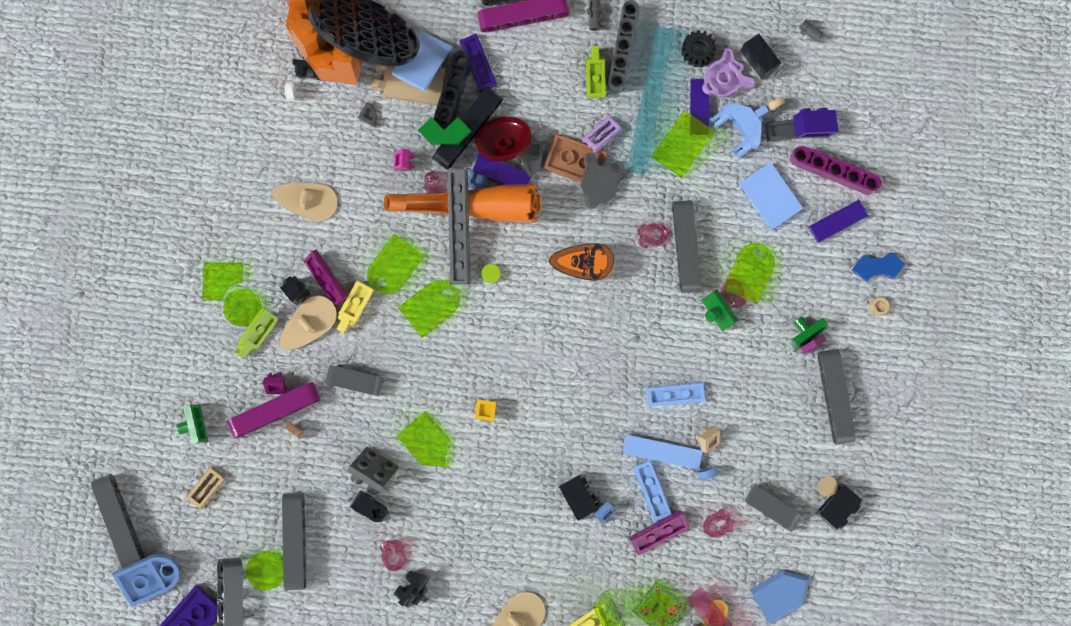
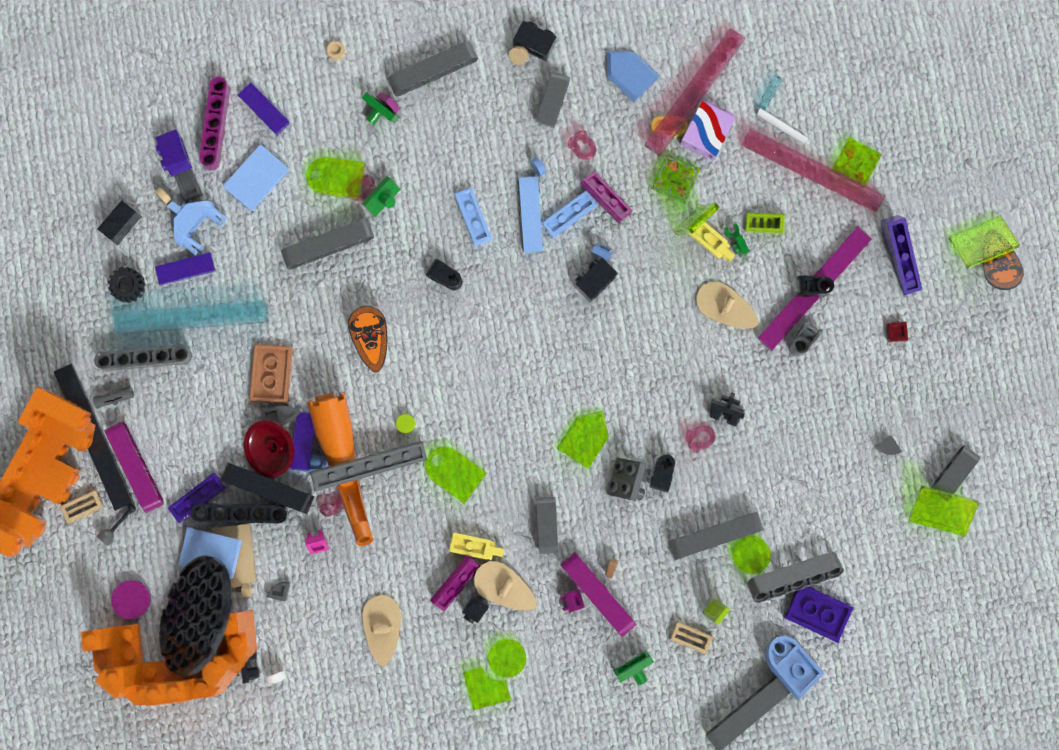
camera: 105 degrees left, 0 degrees up
lime hinge [234,307,279,359] -> none
clear neon green tile [367,234,425,295] -> none
green tile [418,117,472,145] -> none
yellow tile [475,400,496,421] -> none
dark grey tile [580,152,628,209] -> none
lavender tile [582,116,622,154] -> none
lime hinge [586,46,606,99] -> none
clear pink piece [637,223,668,249] -> none
clear neon green tile [651,110,715,179] -> none
tan tile [696,426,720,454] -> none
lavender tile [702,48,755,98] -> none
dark grey pin [799,19,823,42] -> none
blue tile [851,252,905,282] -> none
none -> black piece [425,258,463,291]
none -> lime slope [702,599,730,624]

